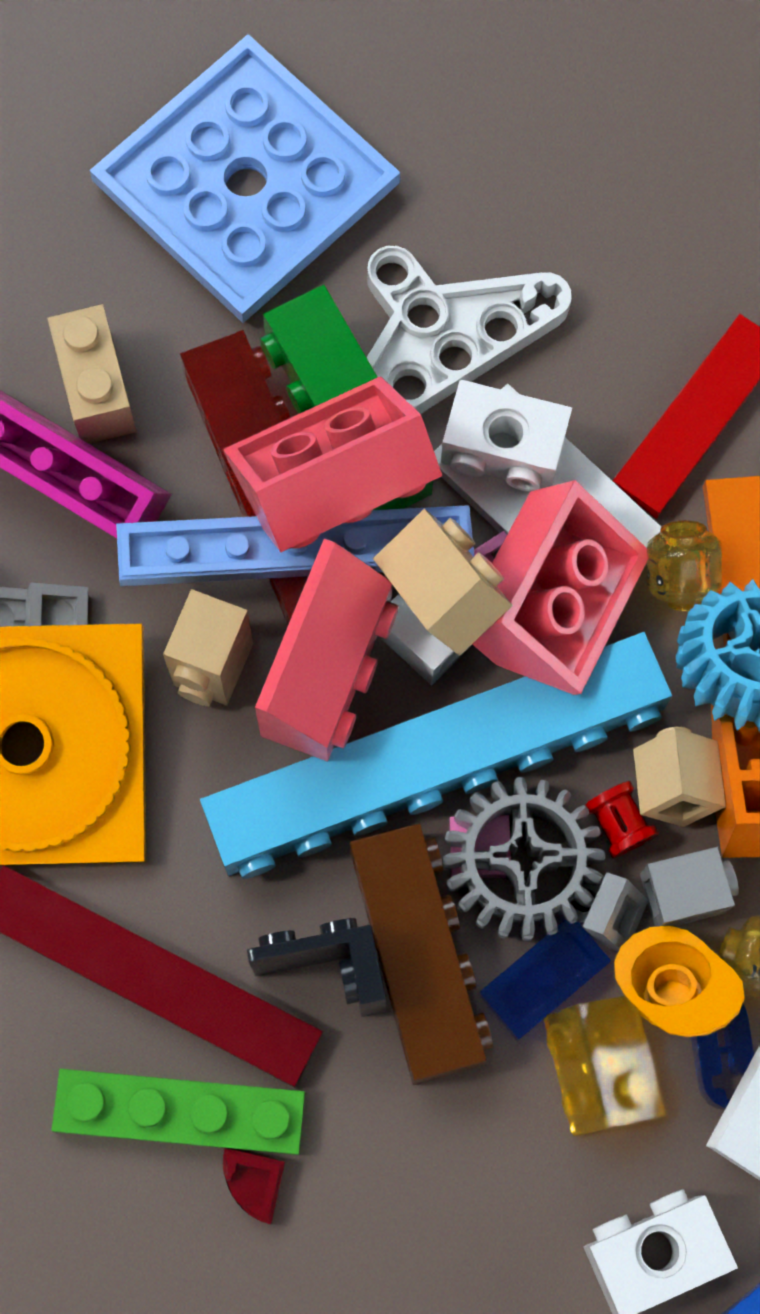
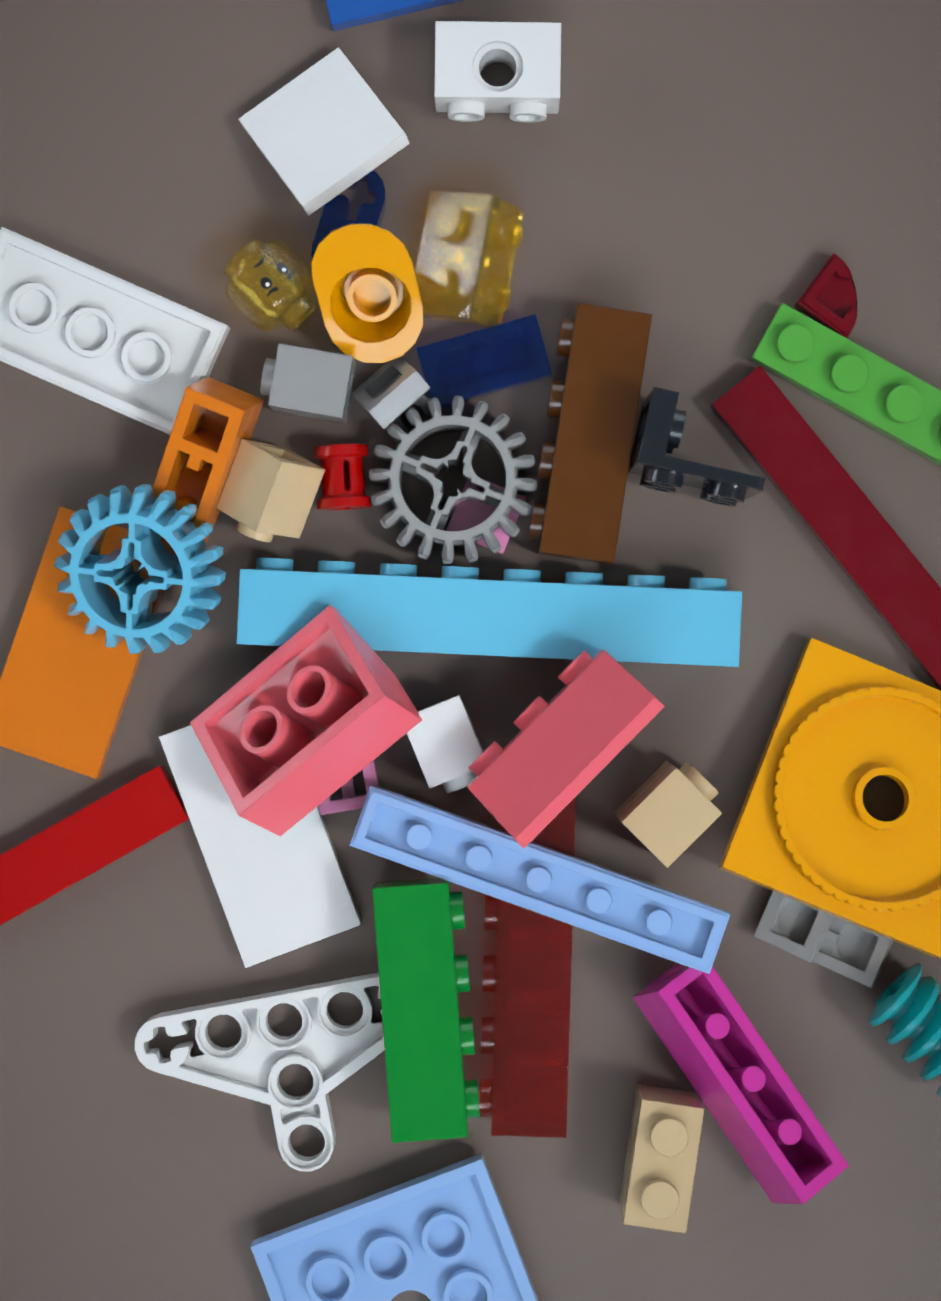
camera: 150 degrees left, 15 degrees up
coral slope [223,376,442,553] -> none
tan brick [373,508,513,656] -> none
white brick [440,379,572,492] -> none
clear yellow head [647,520,722,611] -> none

